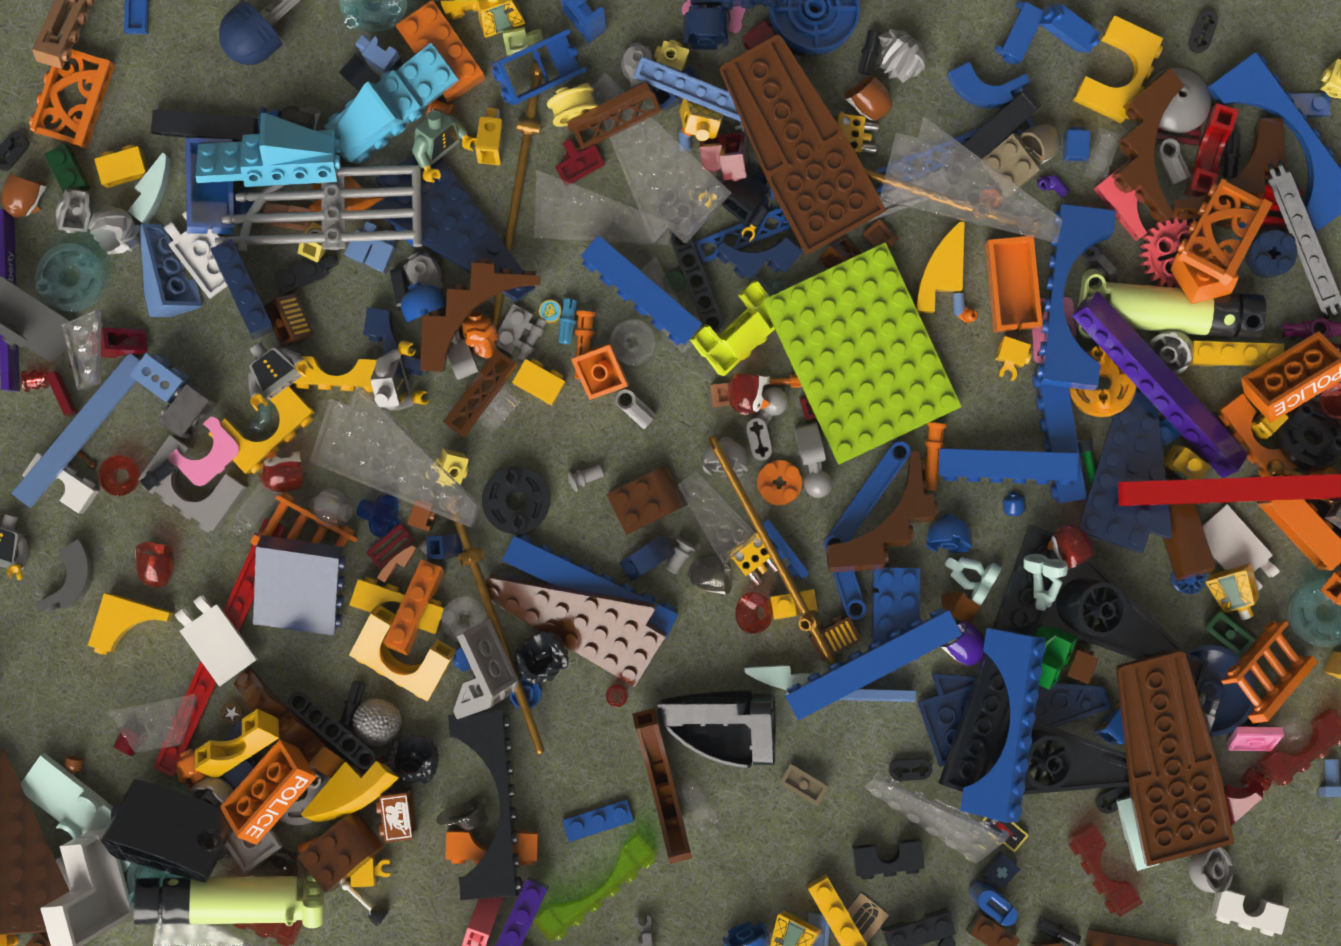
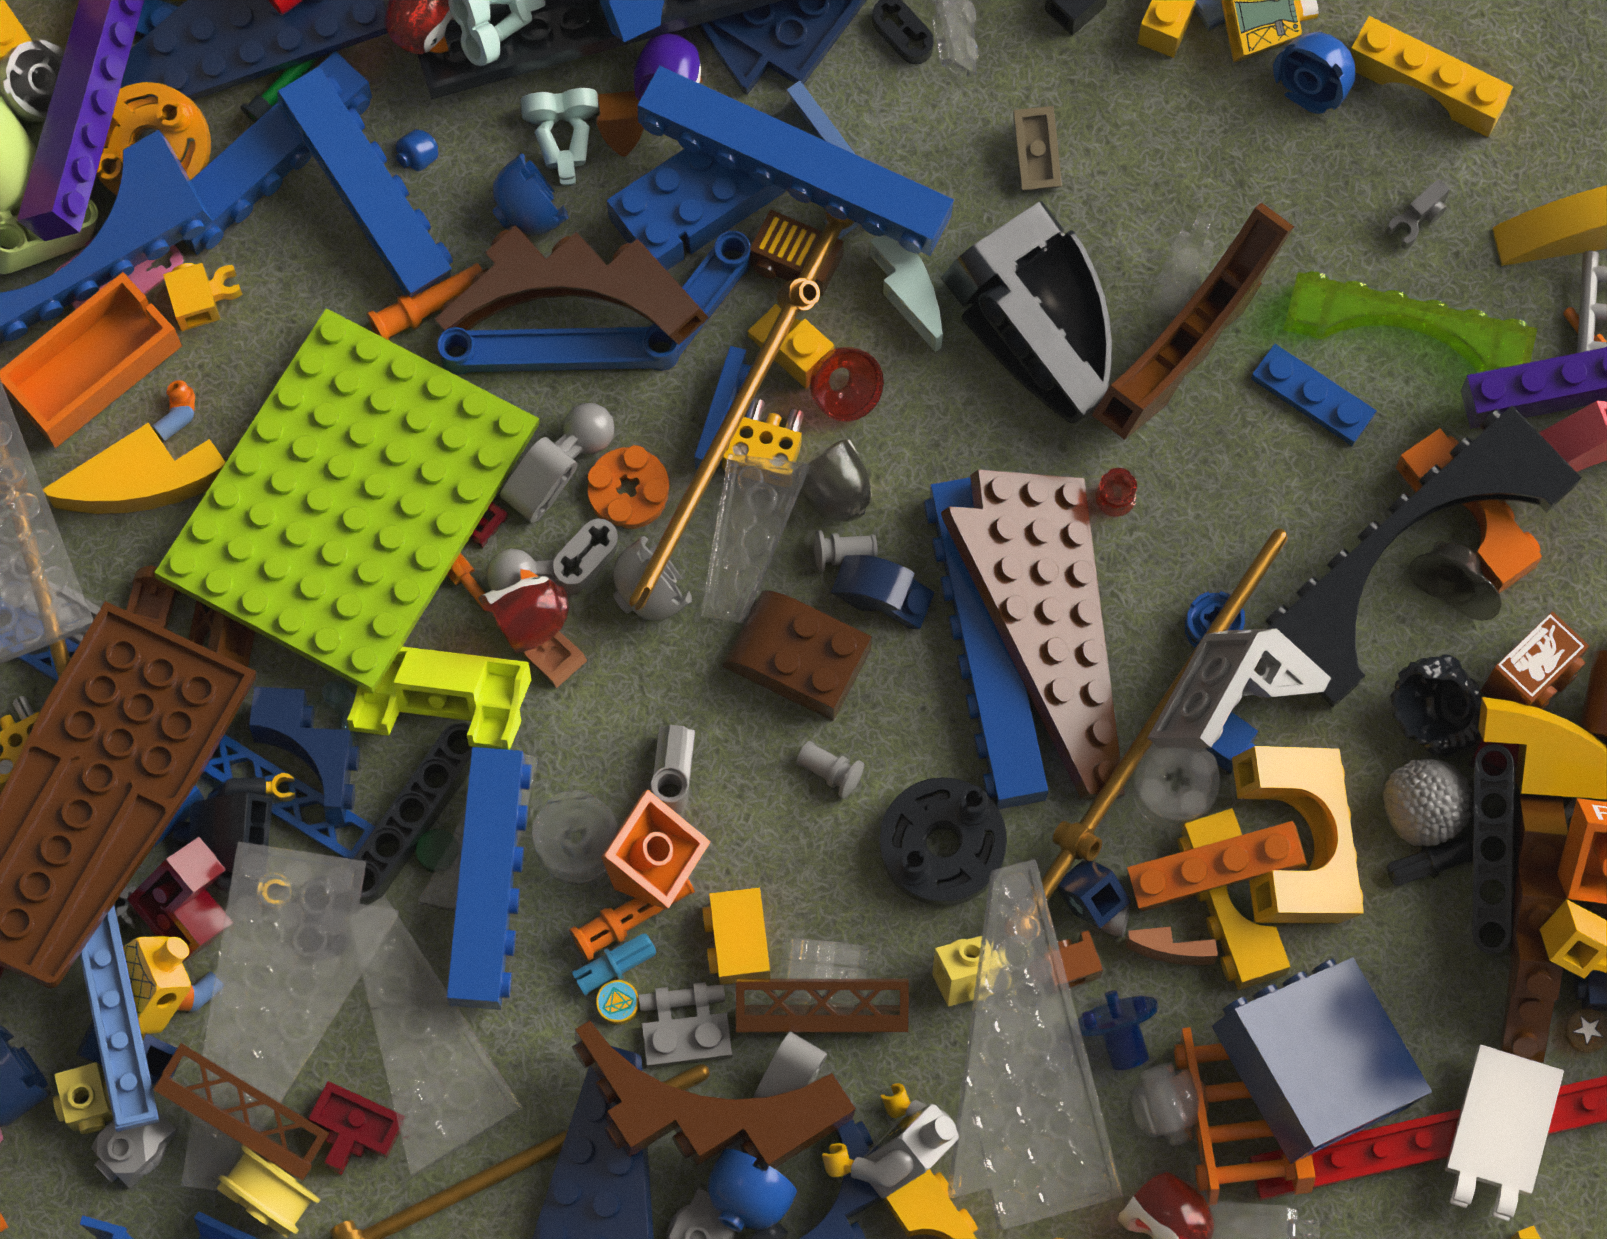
camera: 120 degrees left, 15 degrees down
dark red tile [366,523,416,570] -> none
orange head [462,312,498,358] -> none
black hair [514,630,569,685] -> none

